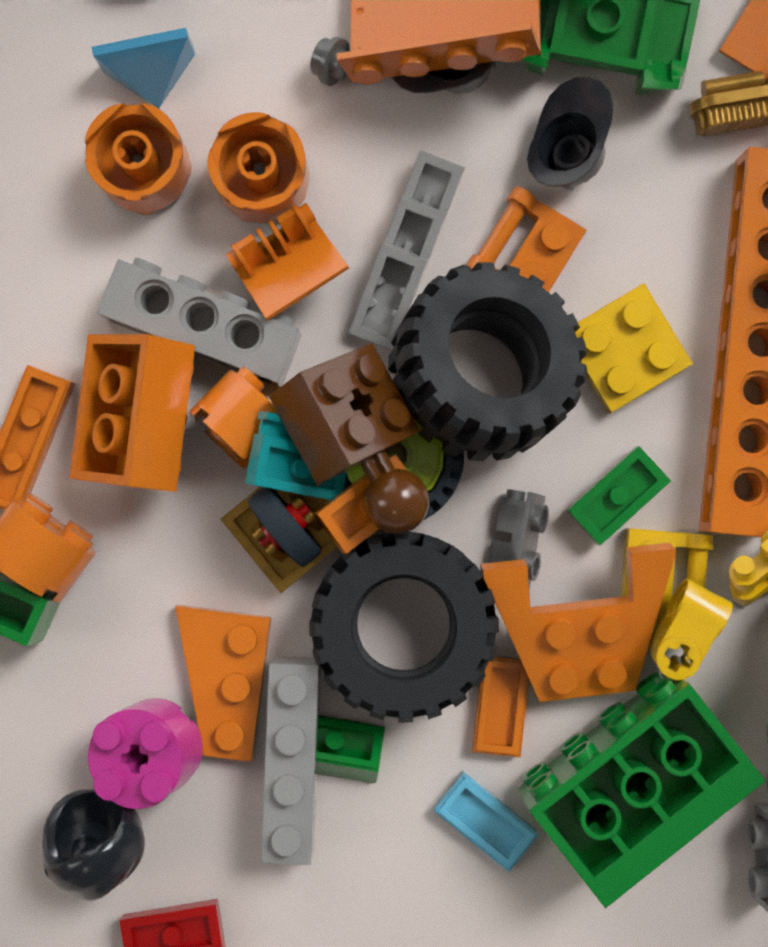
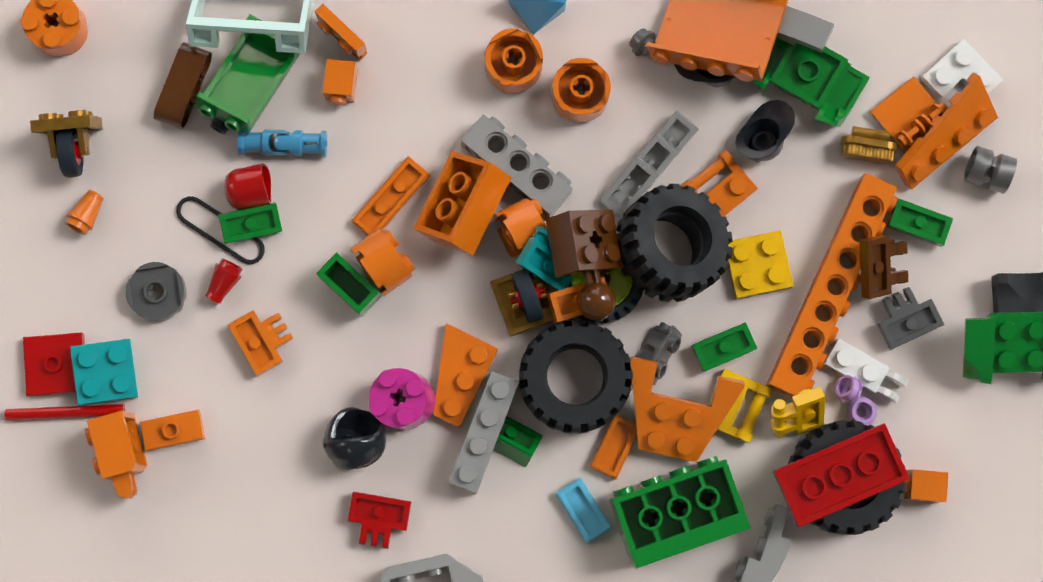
camera: 15 degrees right, 5 degrees down
orange hinge [225,203,350,321] -> none
yellow piece [649,579,733,680] -> none

